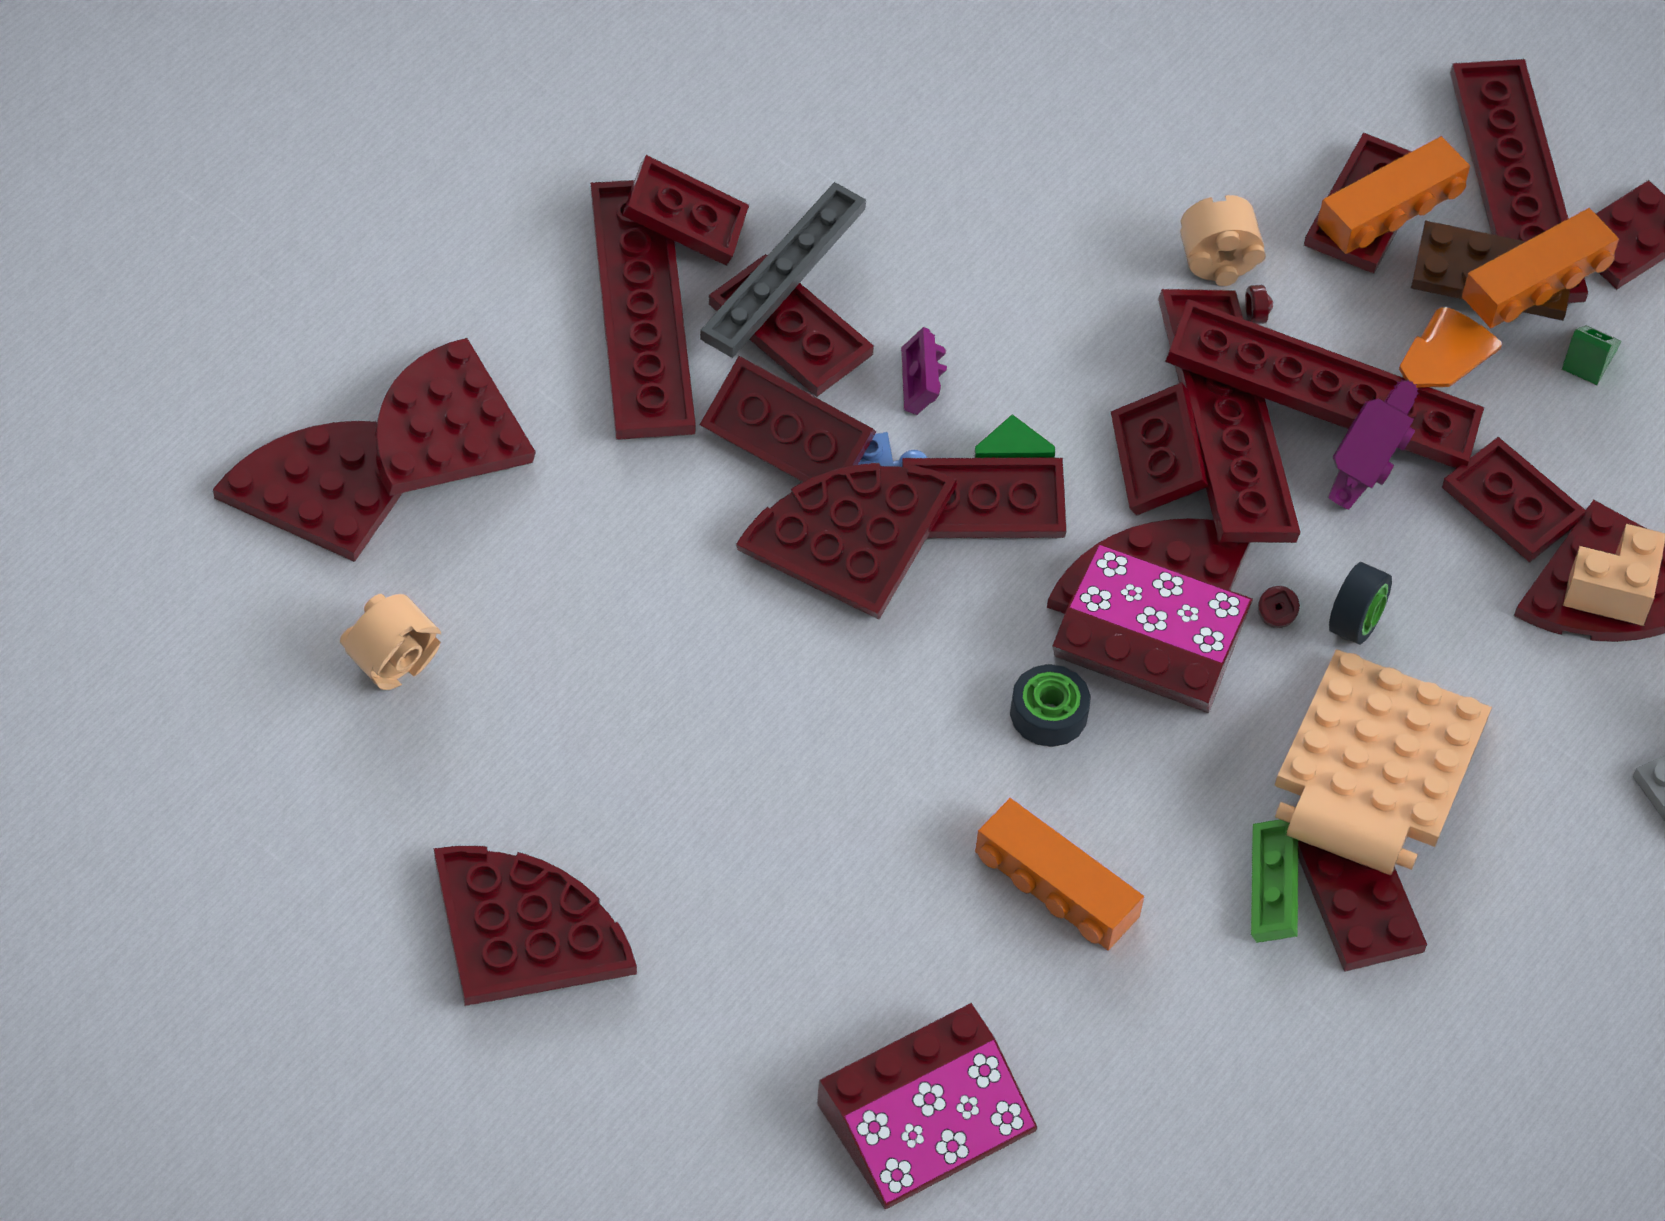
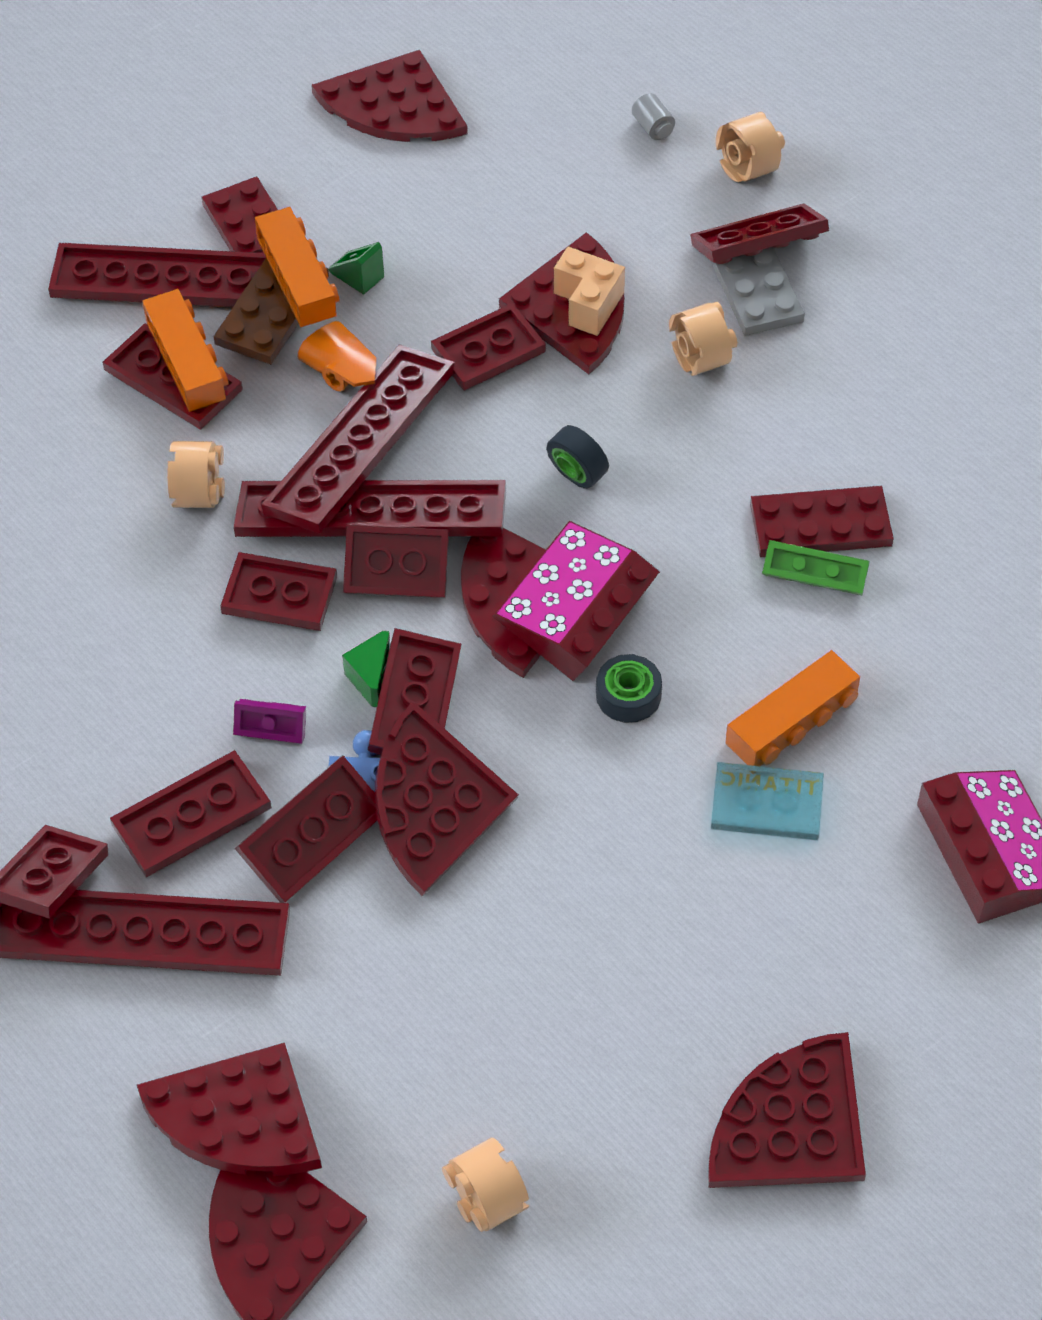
camera: 75 degrees left, 0 degrees up
dark grey plate [700,182,866,358] -> none
dark red tile [1245,285,1273,324] -> none
dark red tile [1258,586,1300,628] -> none
light nougat plate [1274,649,1492,875] -> none
magenta hinge [1328,380,1419,510] -> none
none -> dark red plate [220,552,337,631]
none -> light nougat brick [669,302,737,376]
none -> clear light blue tile [711,762,824,841]

